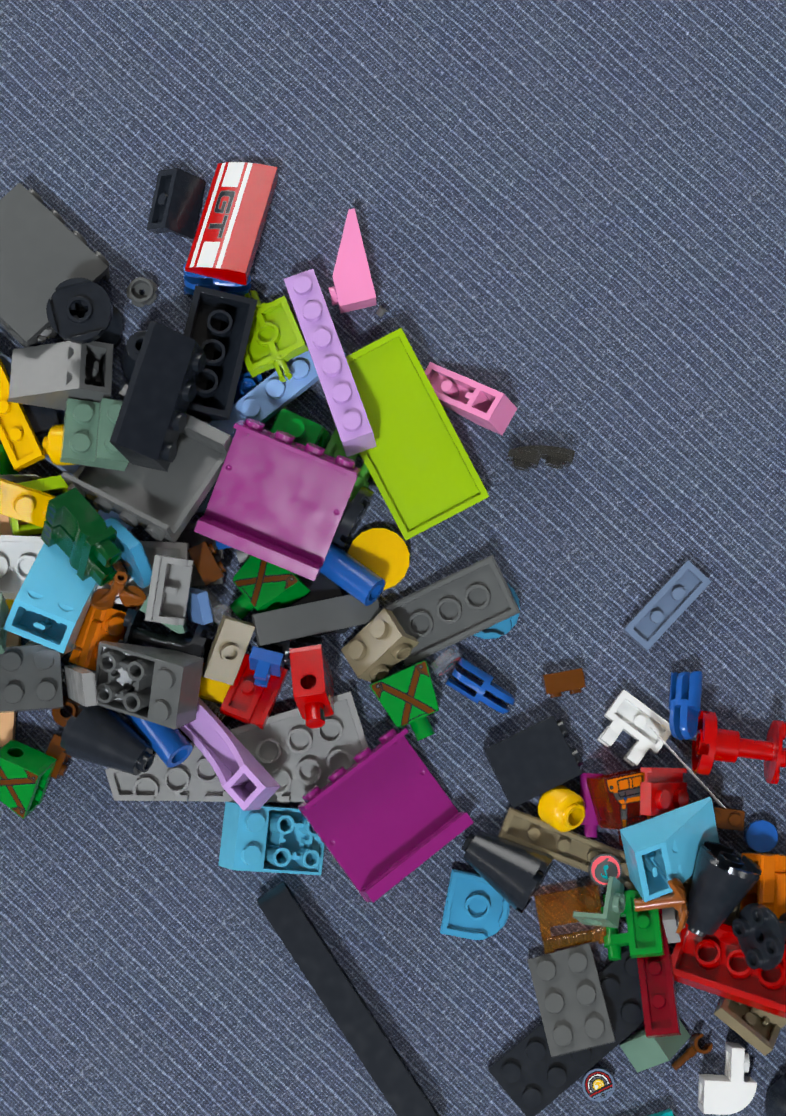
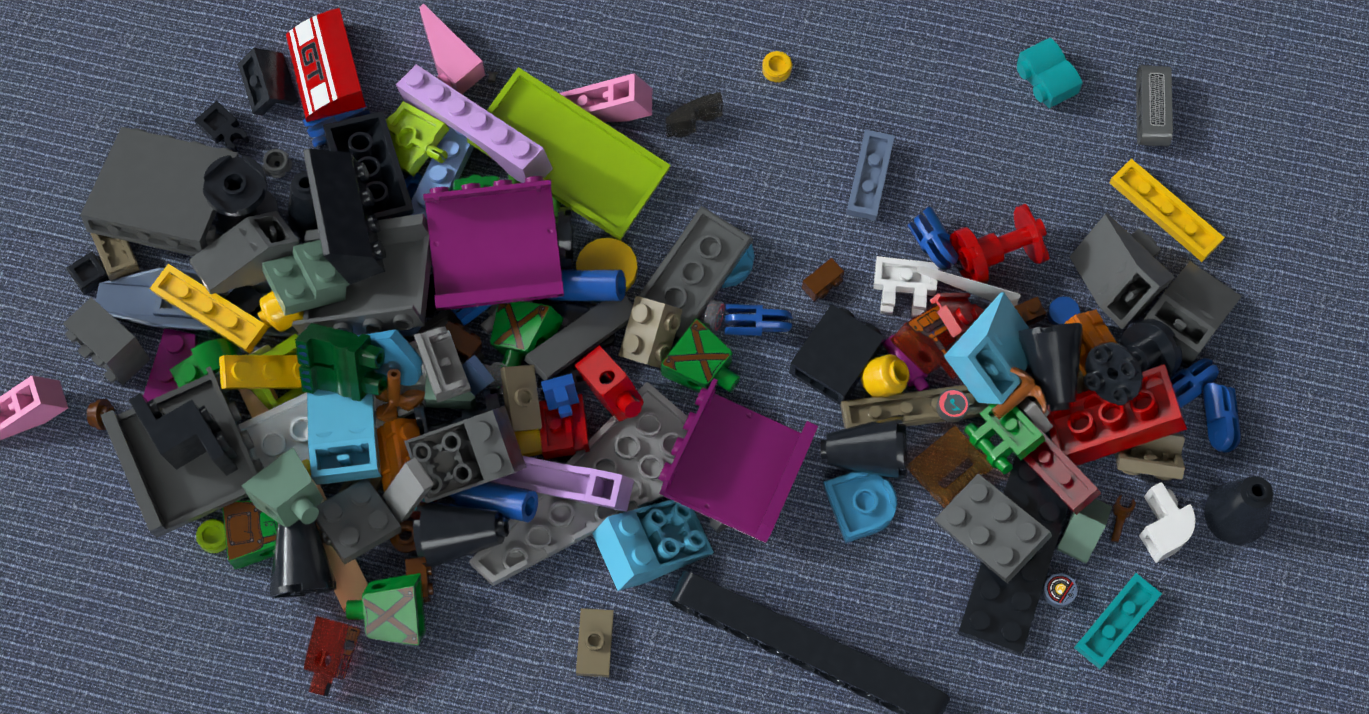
camera: 30 degrees left, 15 degrees down
sand green bracket [572,876,626,928] -> none
none -> black plate [194,101,250,152]
none -> dark tan plate [576,608,614,678]
none -> yellow tile [762,51,792,82]

